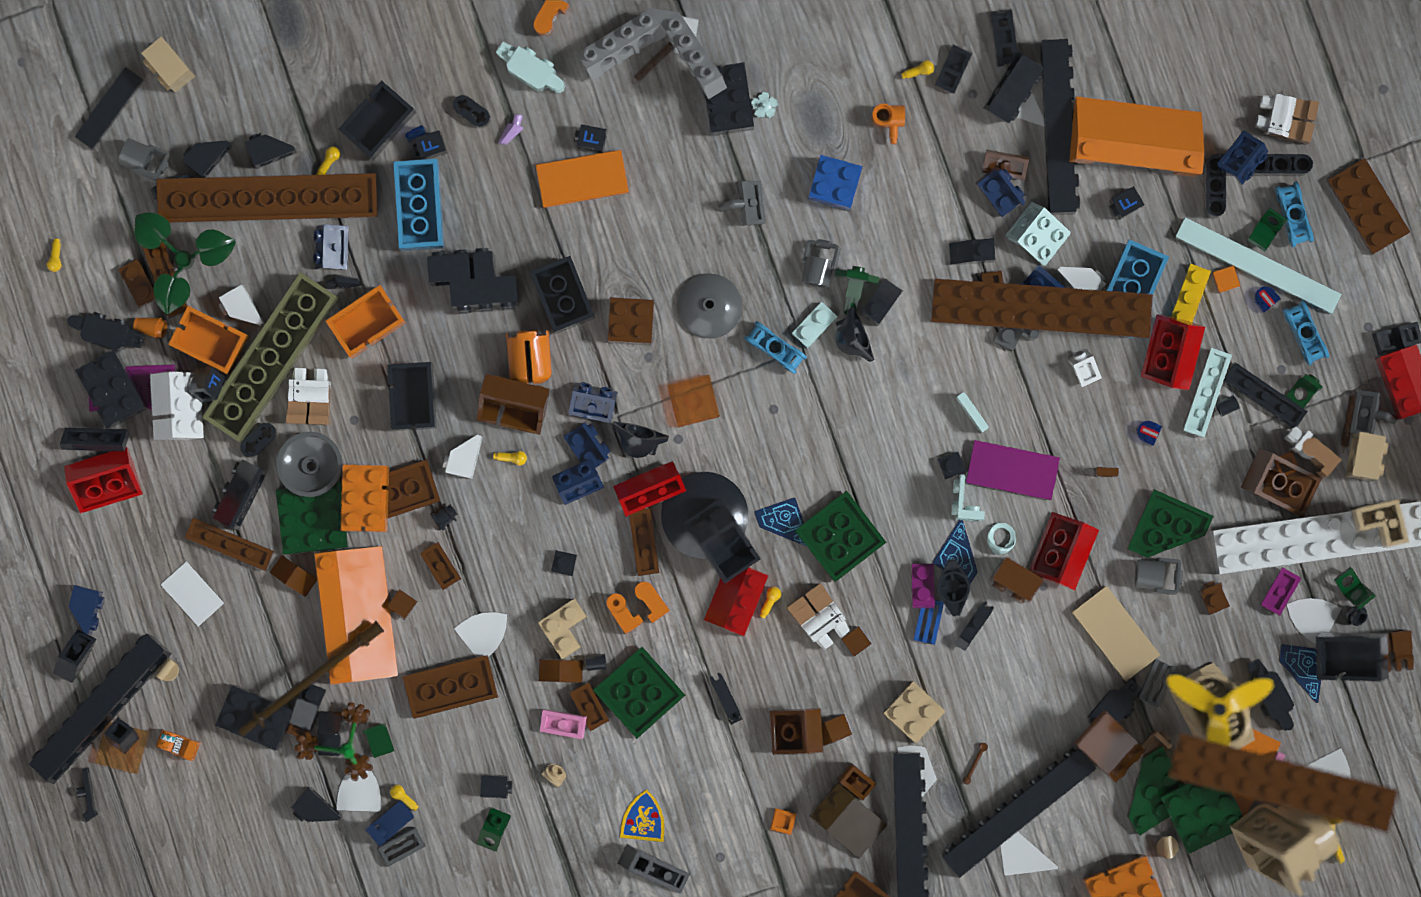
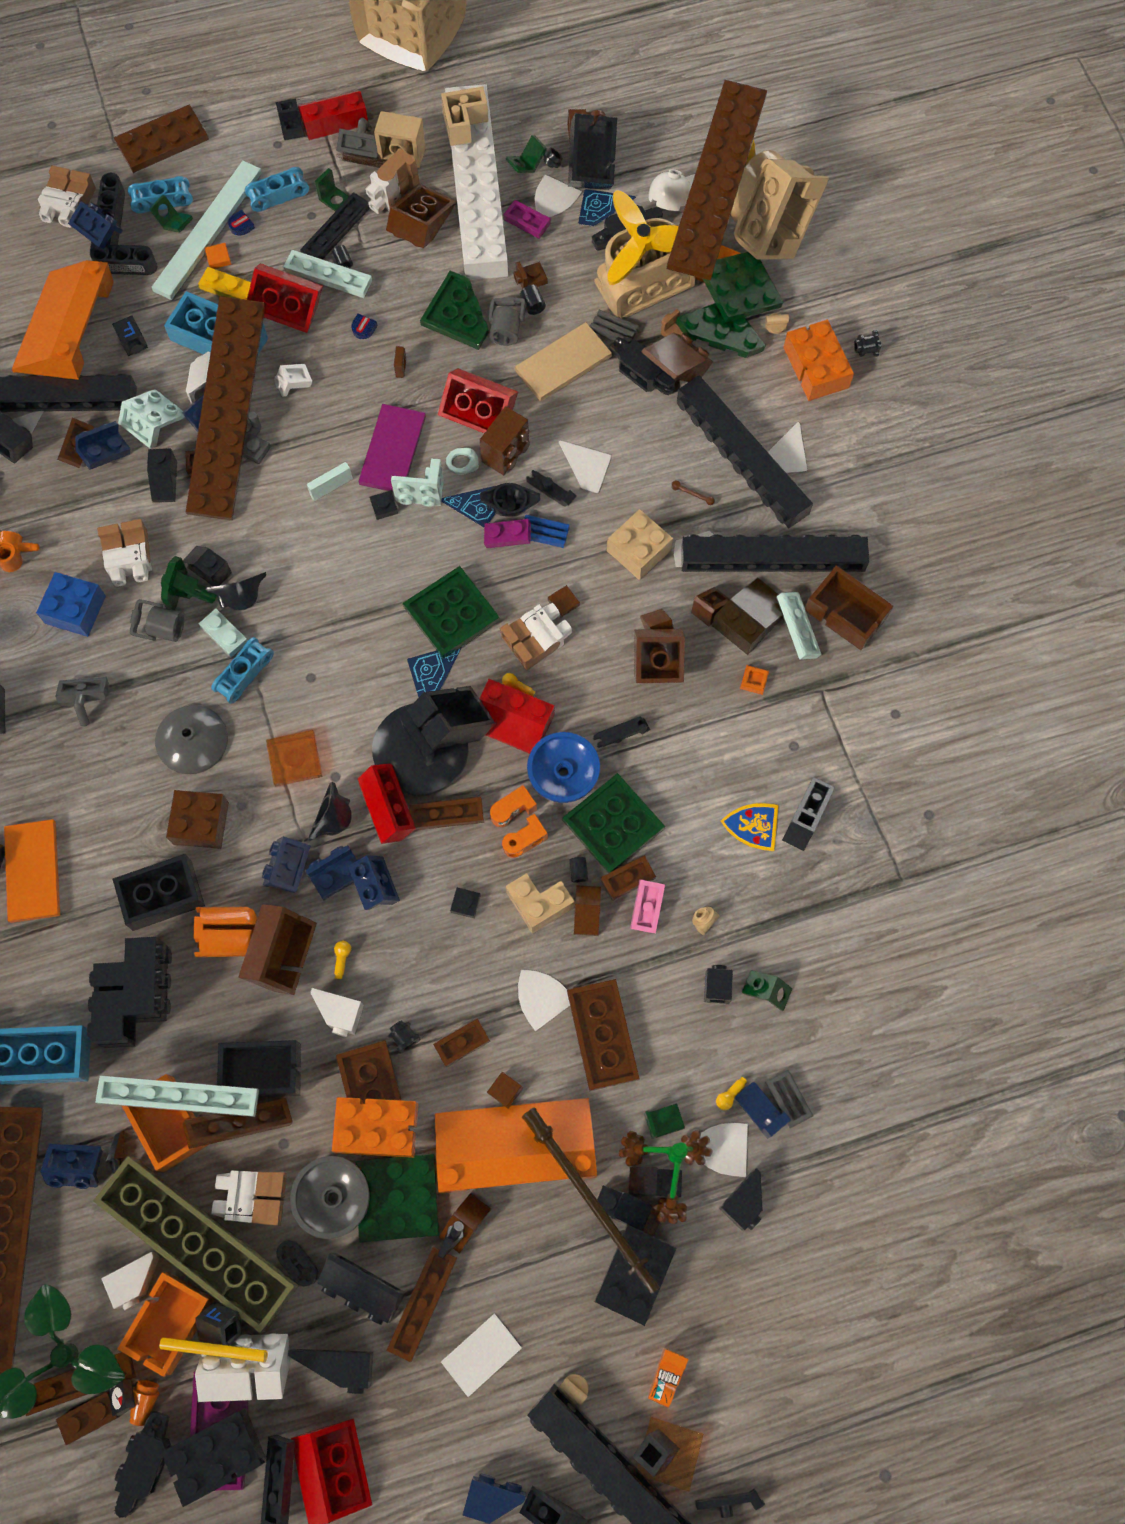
camera: 90 degrees left, 15 degrees down
none -> light aqua plate [95,1076,259,1117]
none -> hips [97,519,152,587]
none -> black tile [109,1379,135,1417]
none -> yellow bar [159,1338,268,1362]
none -> reddish brown plate [183,1098,293,1149]
none -> black slope [288,1349,373,1394]
none -> black bar [438,1221,464,1258]
none -> black beam [520,285,546,315]
none -> blue dish [527,732,600,803]
none -> white sticker [559,440,611,493]
none -> white cylinder [648,169,691,211]
none -> light aqua tile [777,592,822,660]

